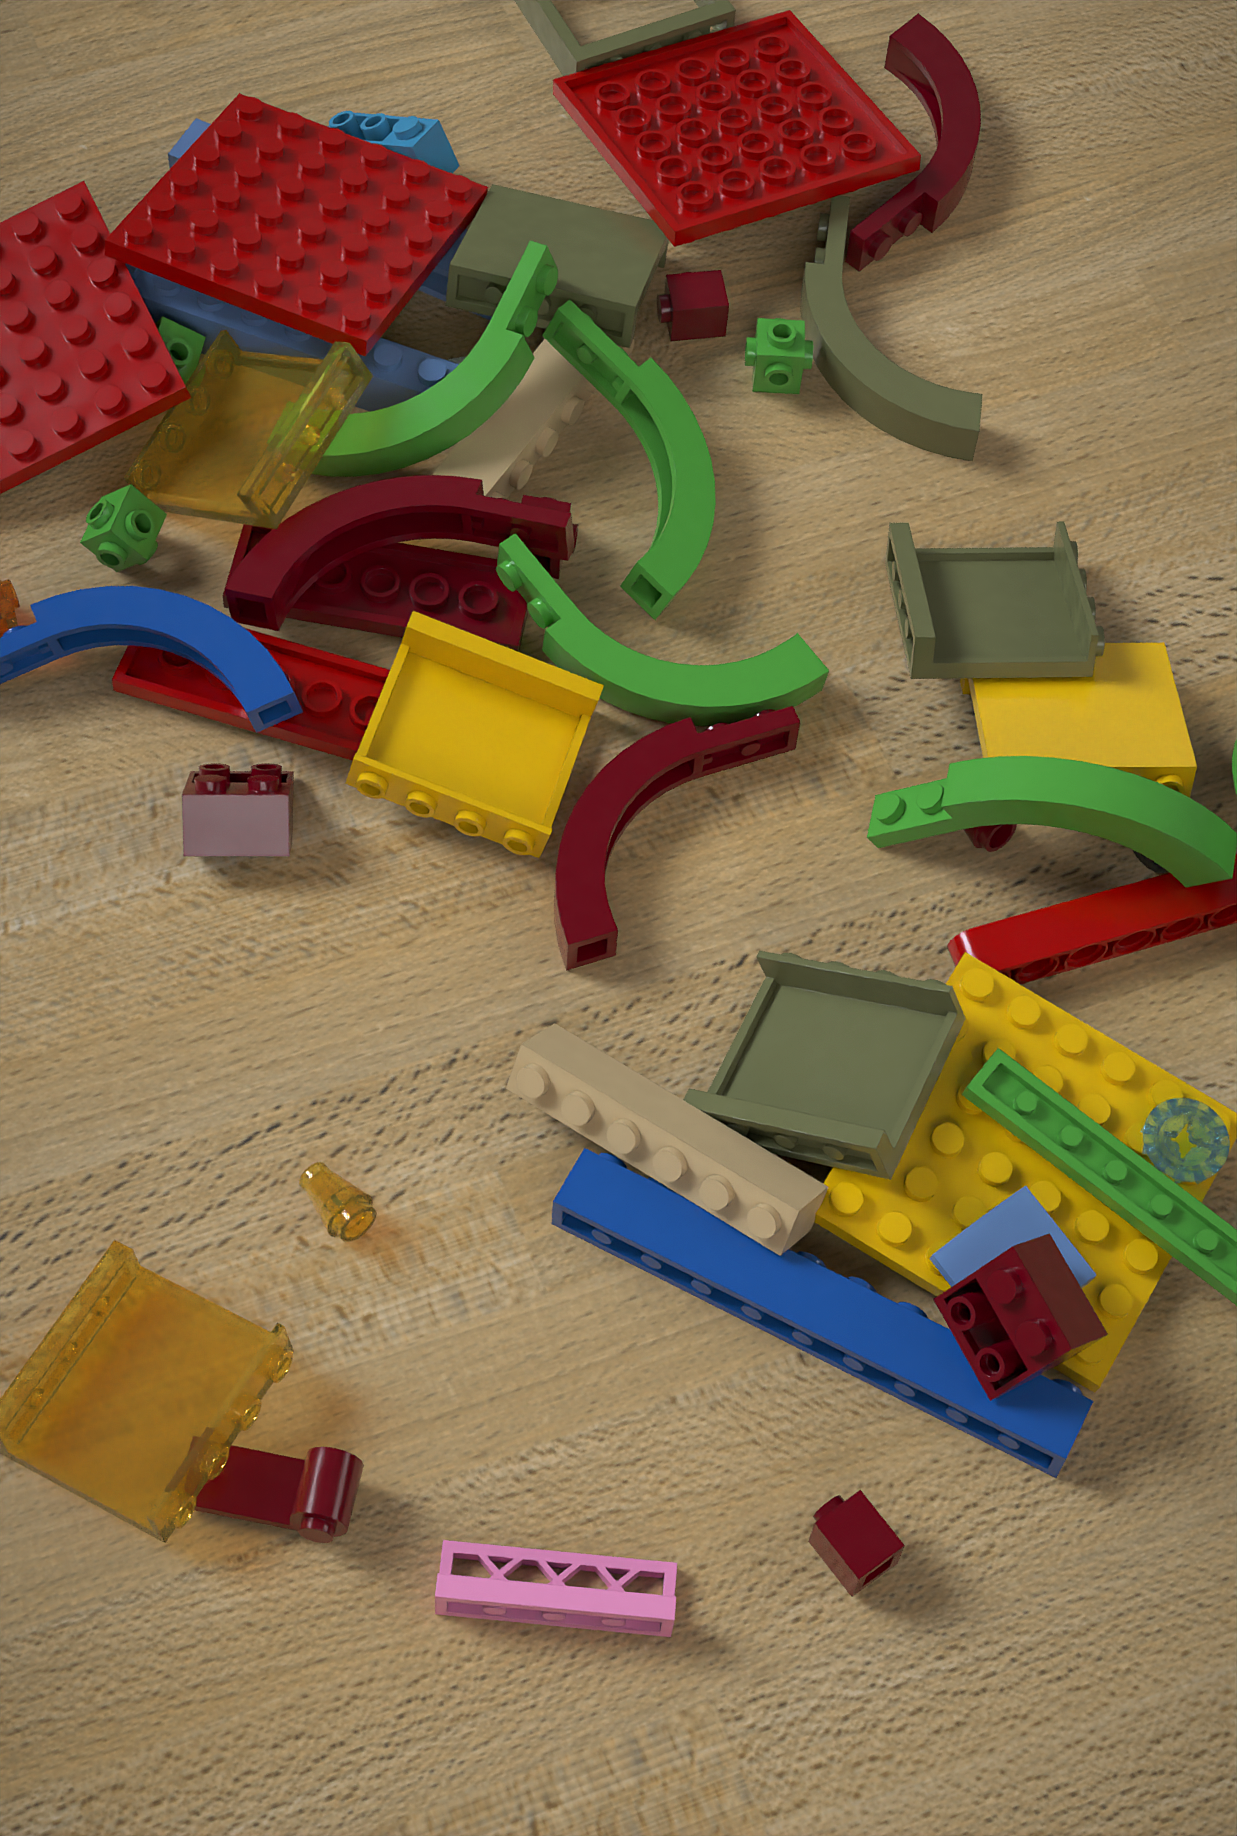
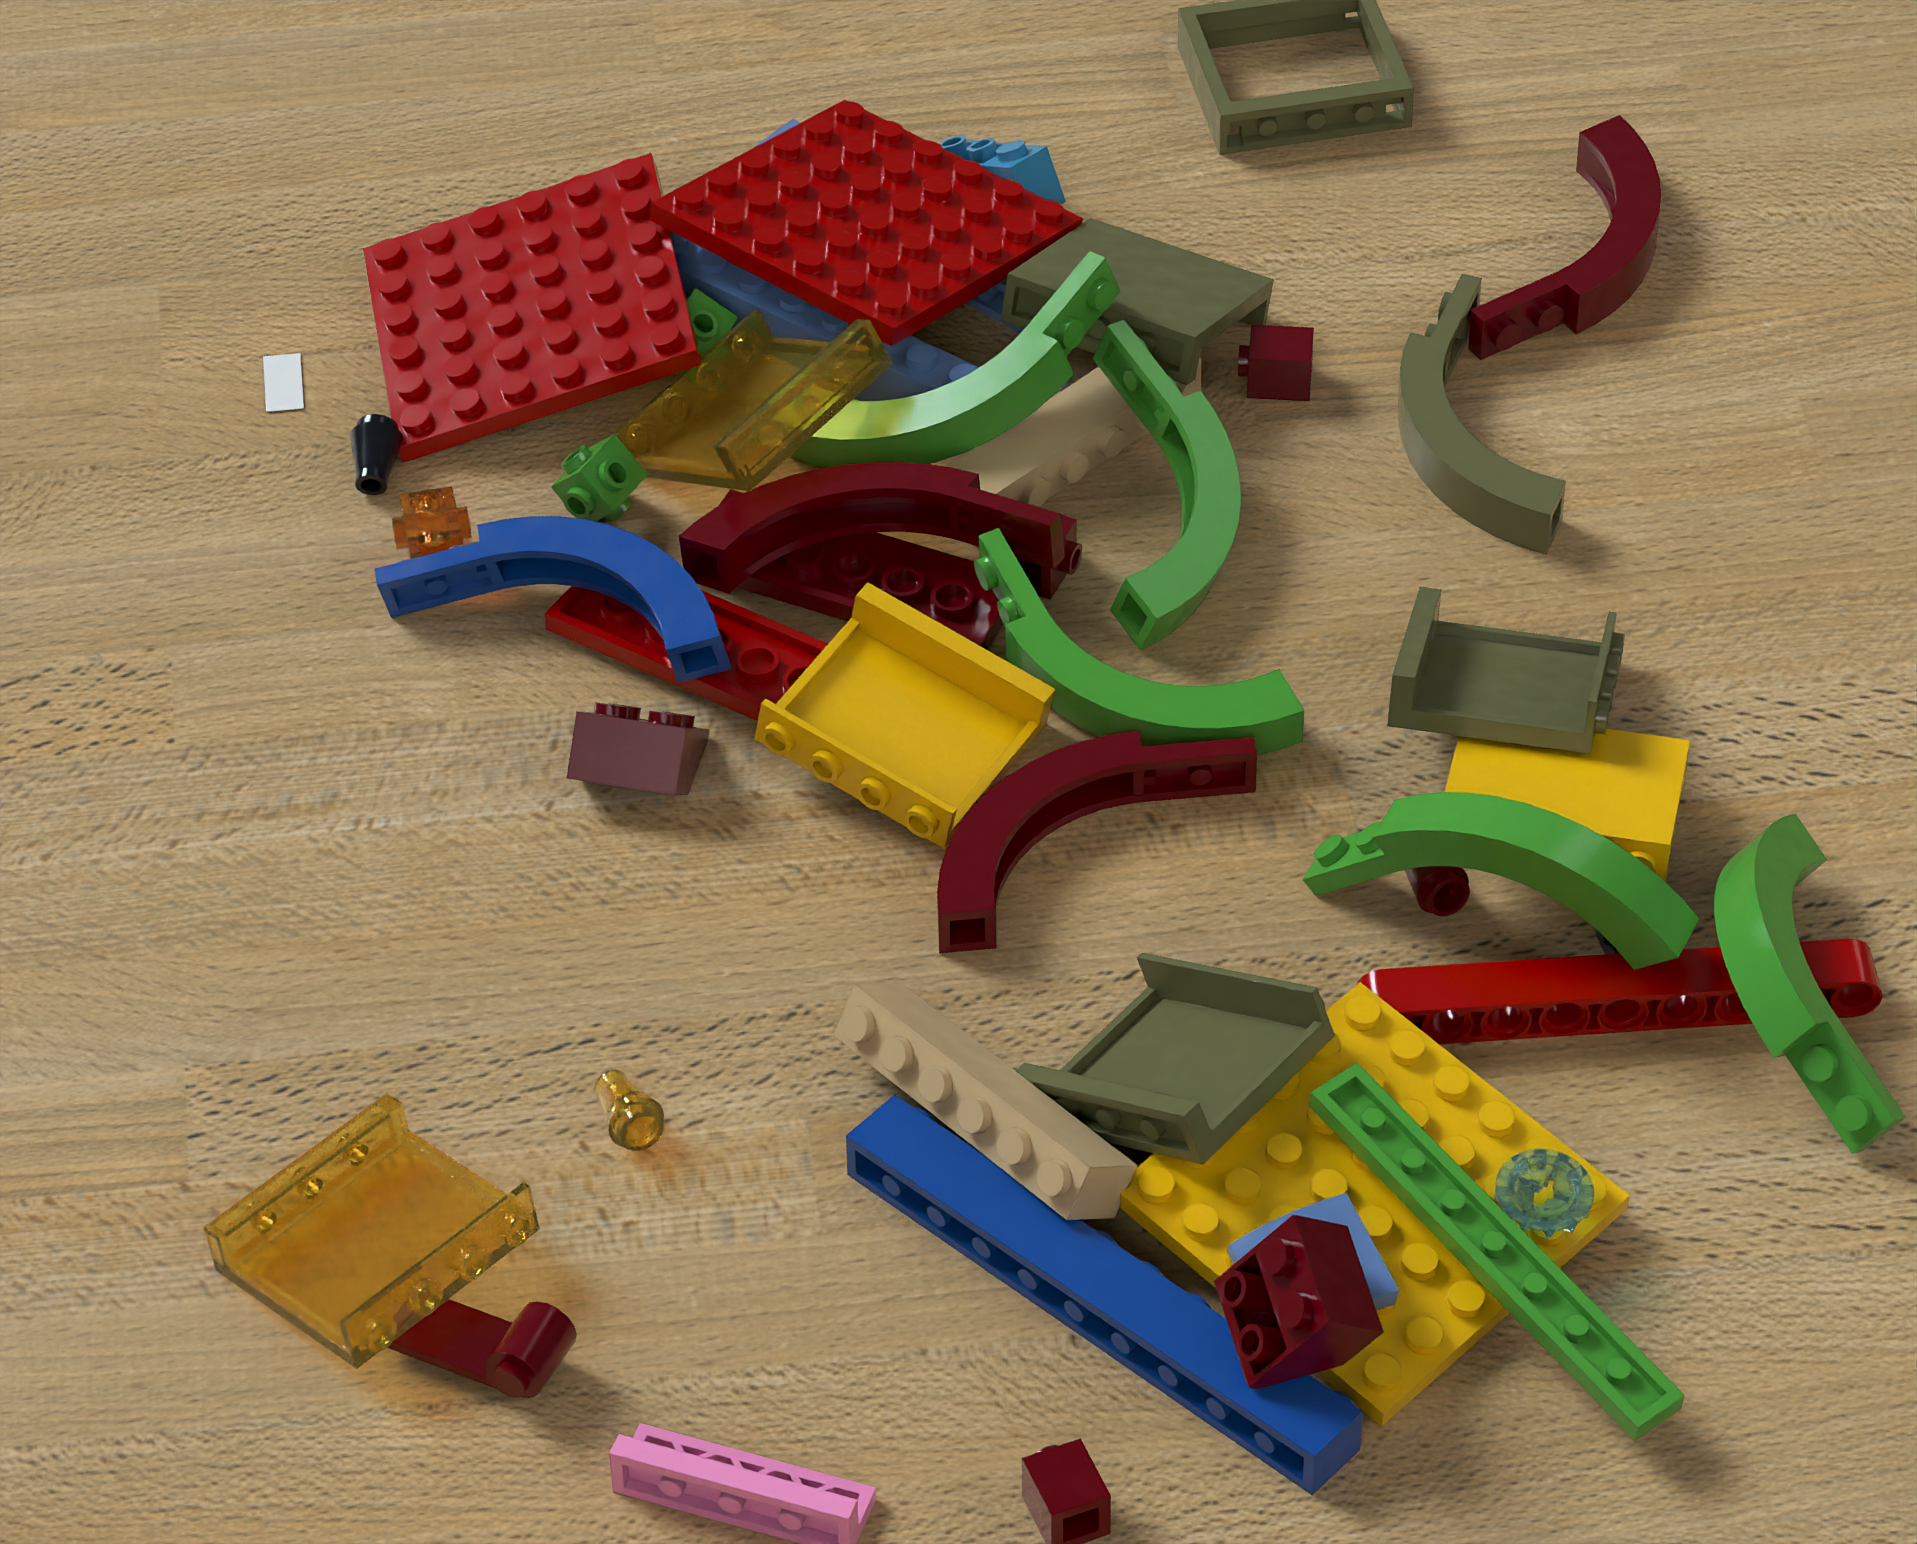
camera: 20 degrees right, 15 degrees down
red plate [553,10,921,247] -> none
bright green brick [745,318,813,394] -> none

